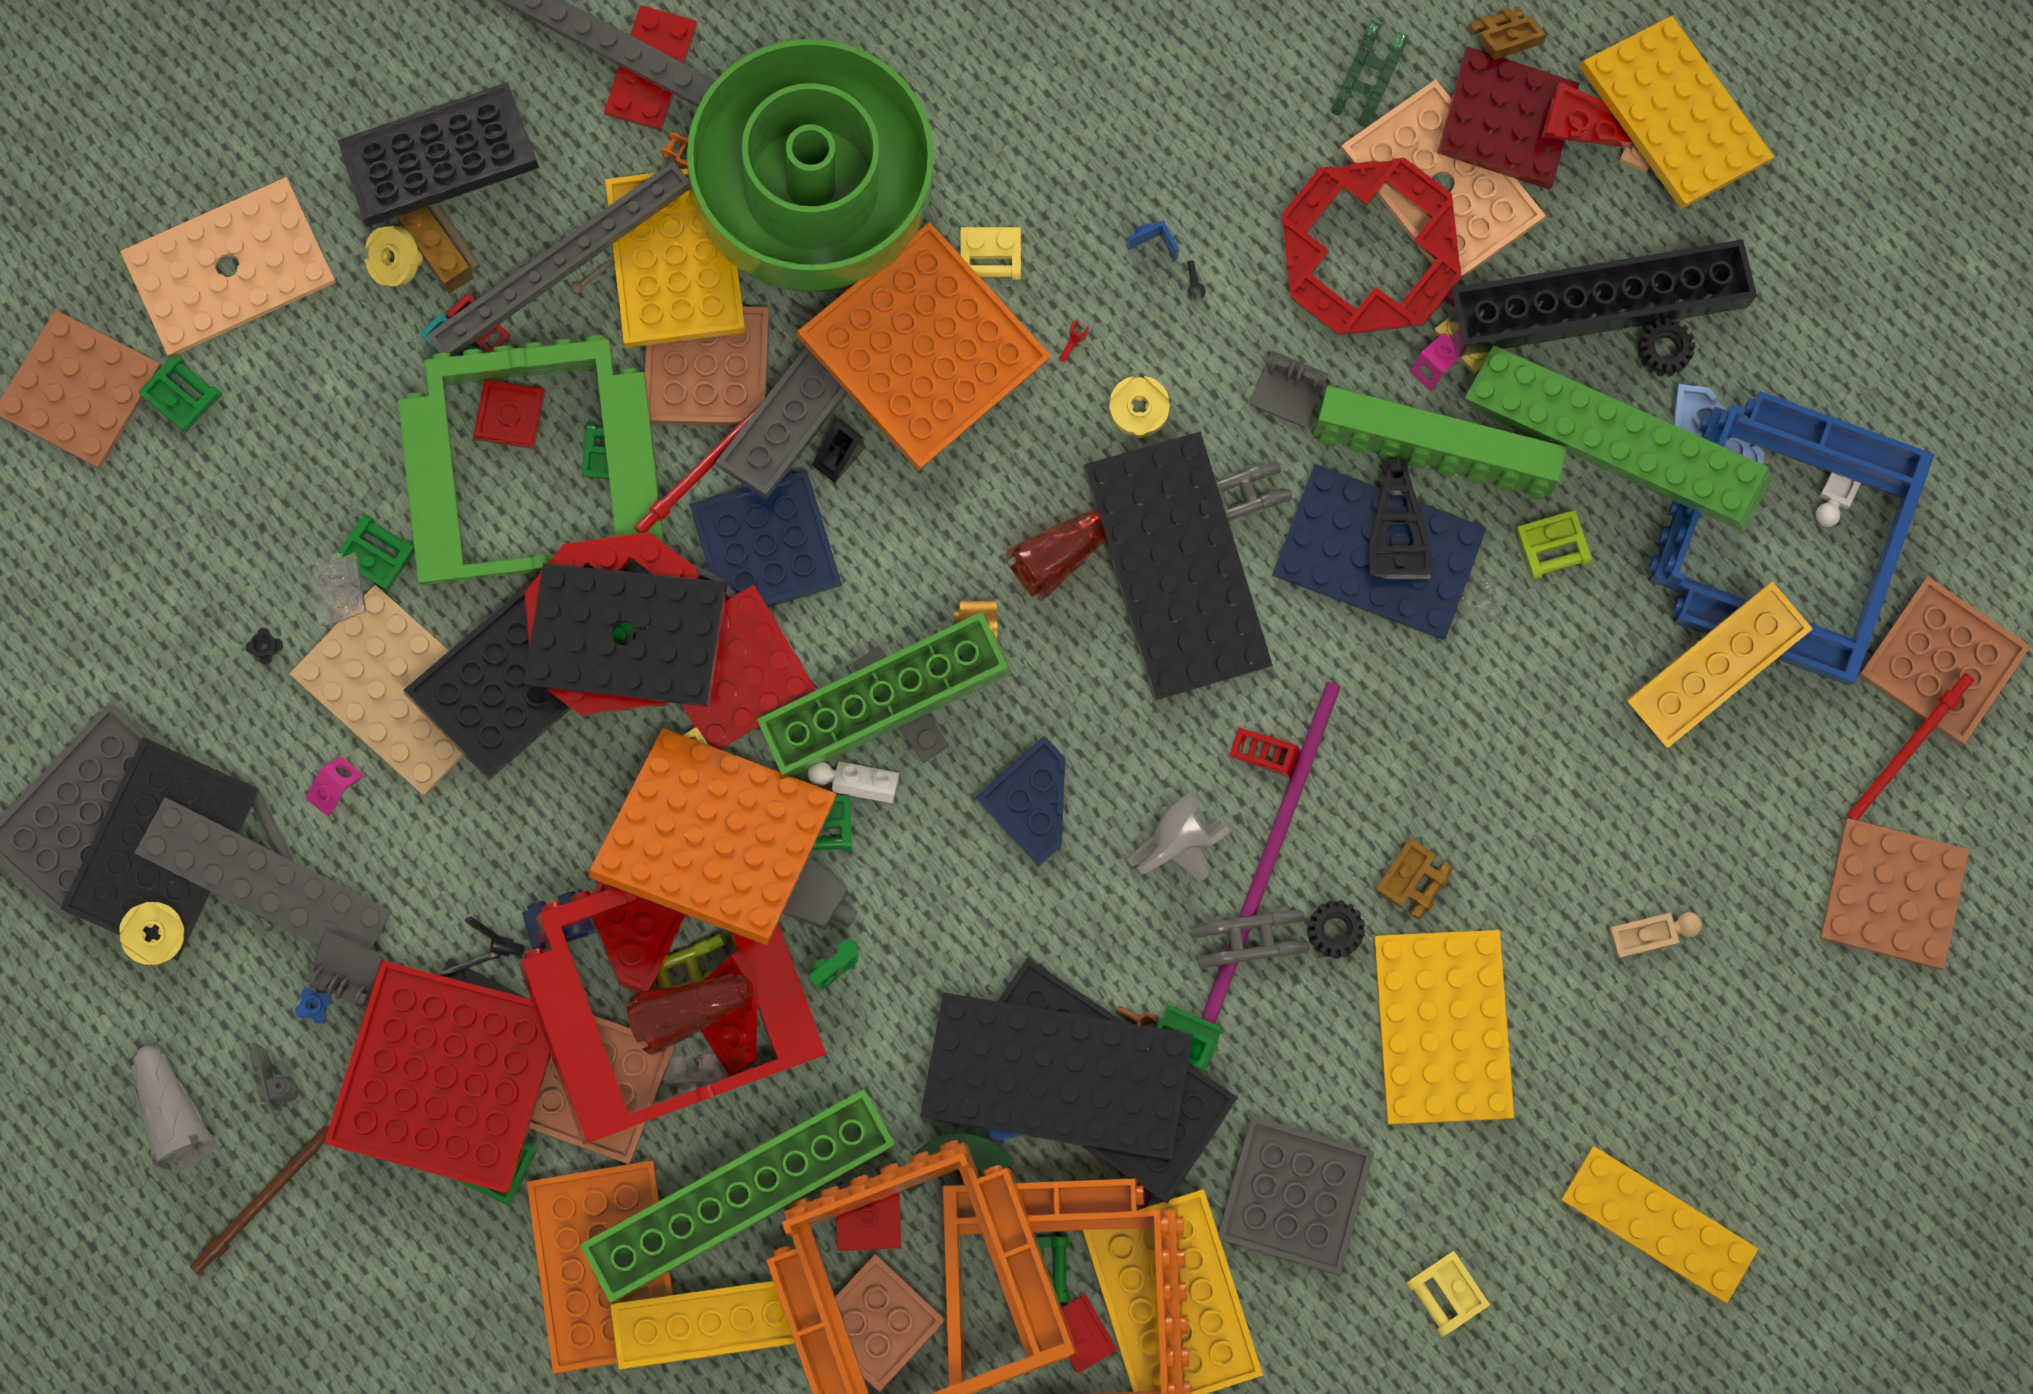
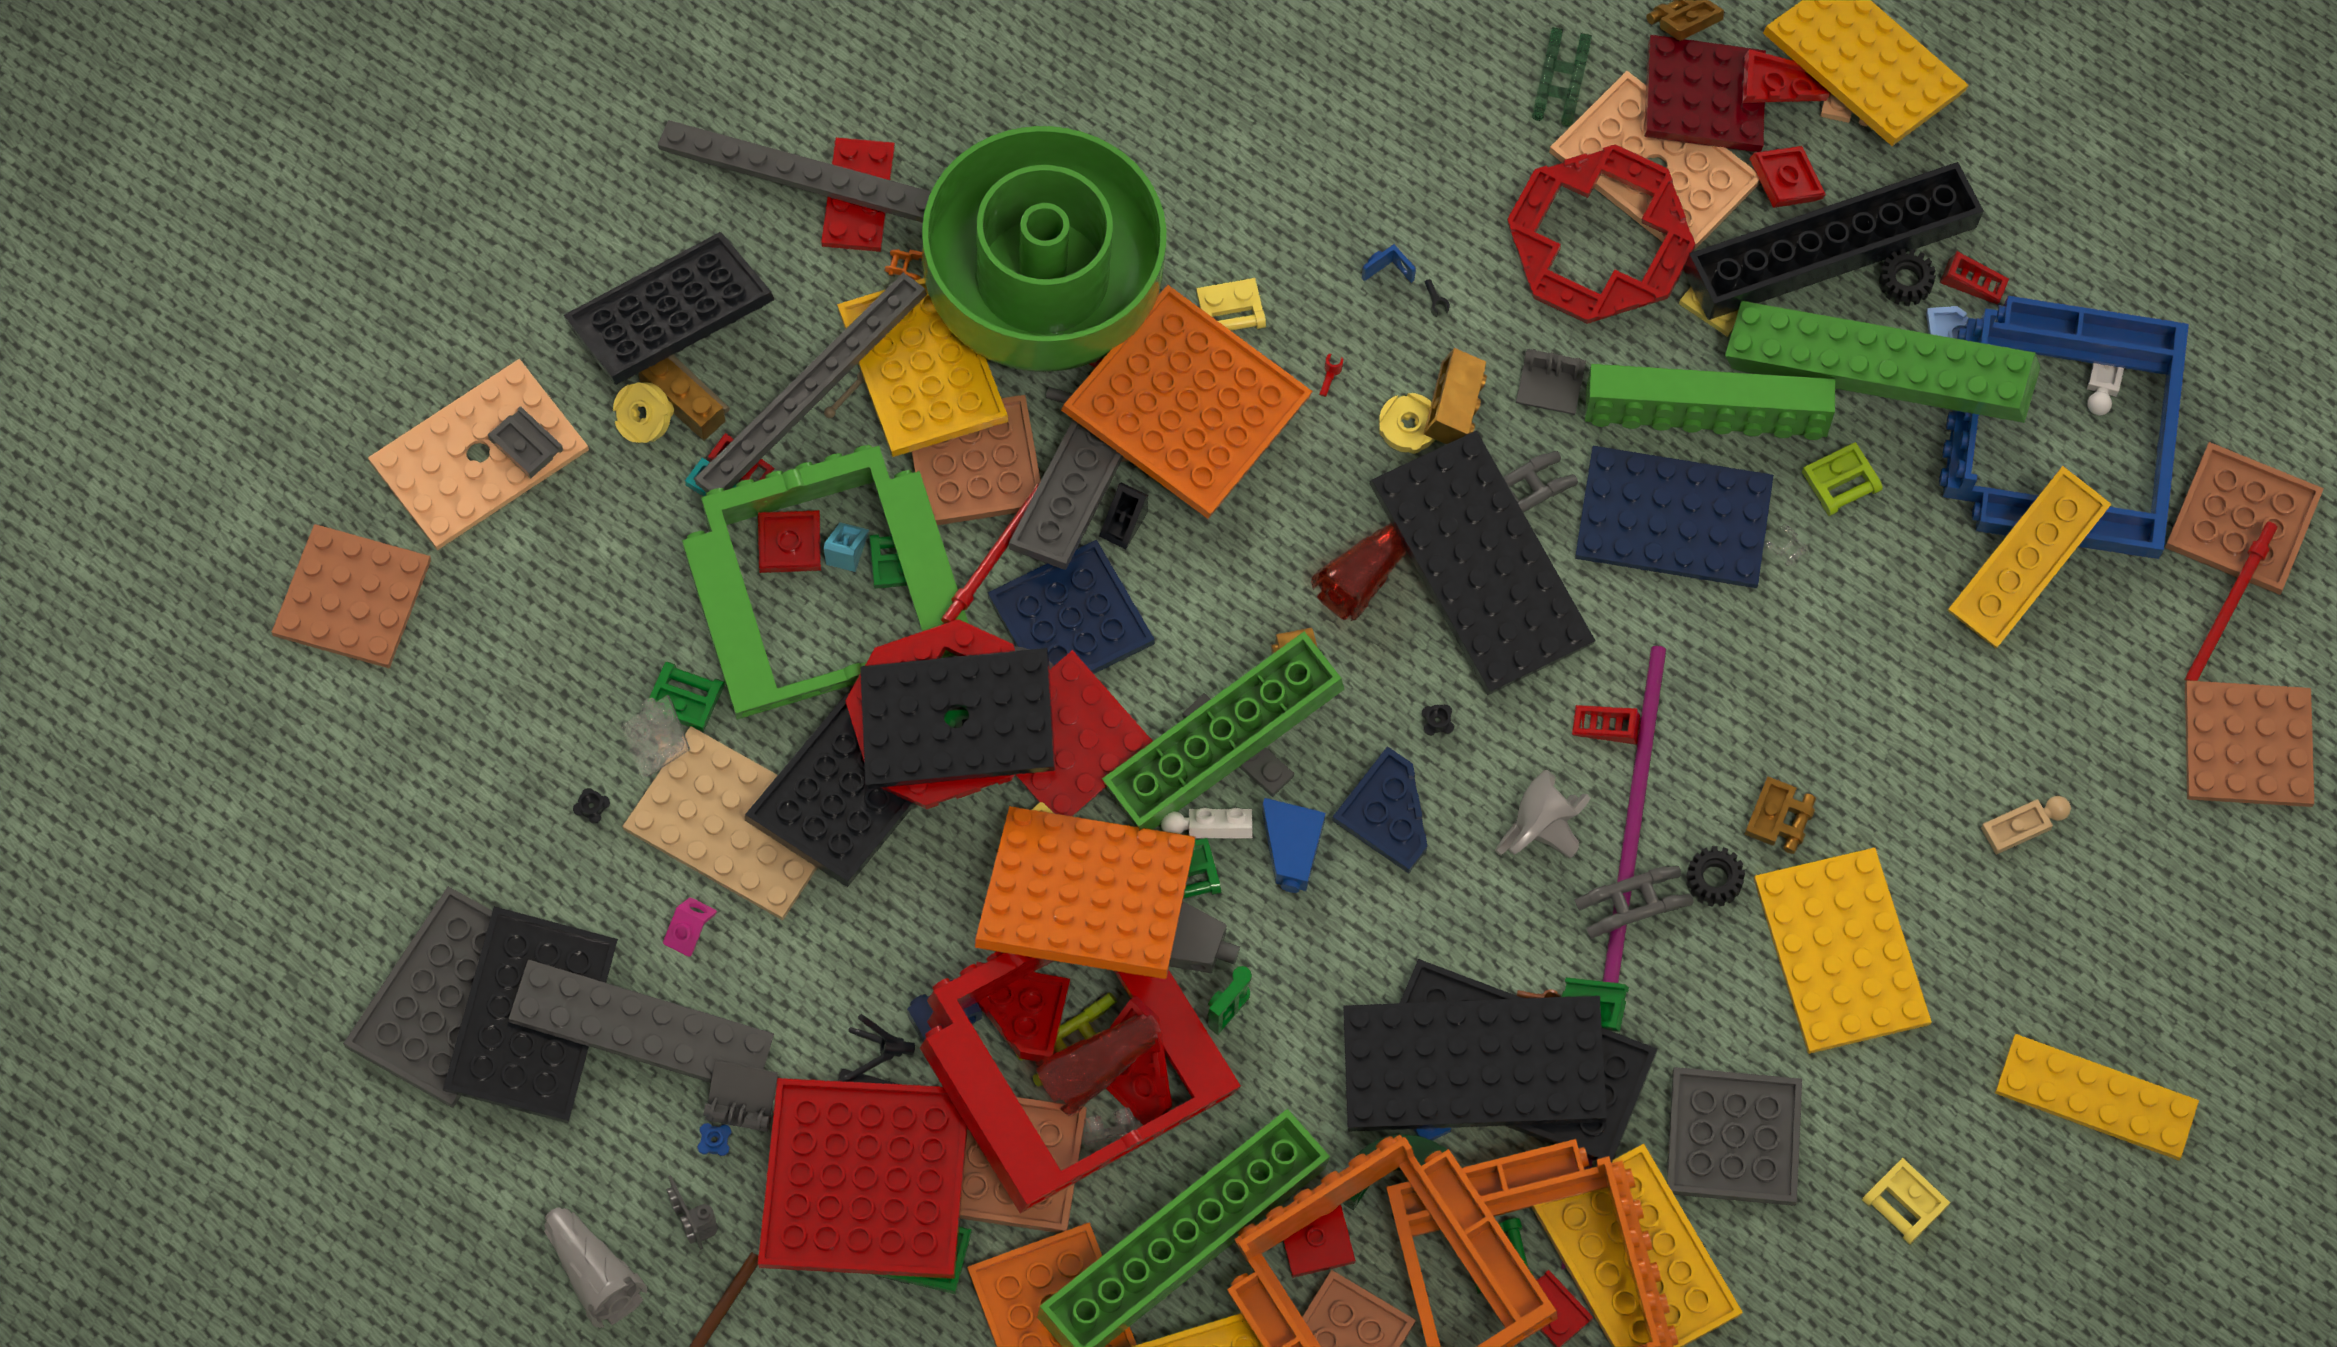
camera: 10 degrees left, 10 degrees down
light yellow plate [120,902,185,965] -> none
green plate [138,355,222,433] -> none
dark grey bar [253,791,294,862] -> none
black plate [1368,458,1432,579] -> none
dark pink bracket [1409,333,1463,391] -> none
none -> dark grey plate [488,406,563,479]
none -> medium azure slope [824,522,869,572]
none -> blue slope [1262,798,1326,893]
none -> black plate [1422,704,1454,736]
none -> pearl gold brick [1424,348,1487,444]
none -> red plate [1750,146,1826,208]
none -> red slope [1939,251,2009,305]

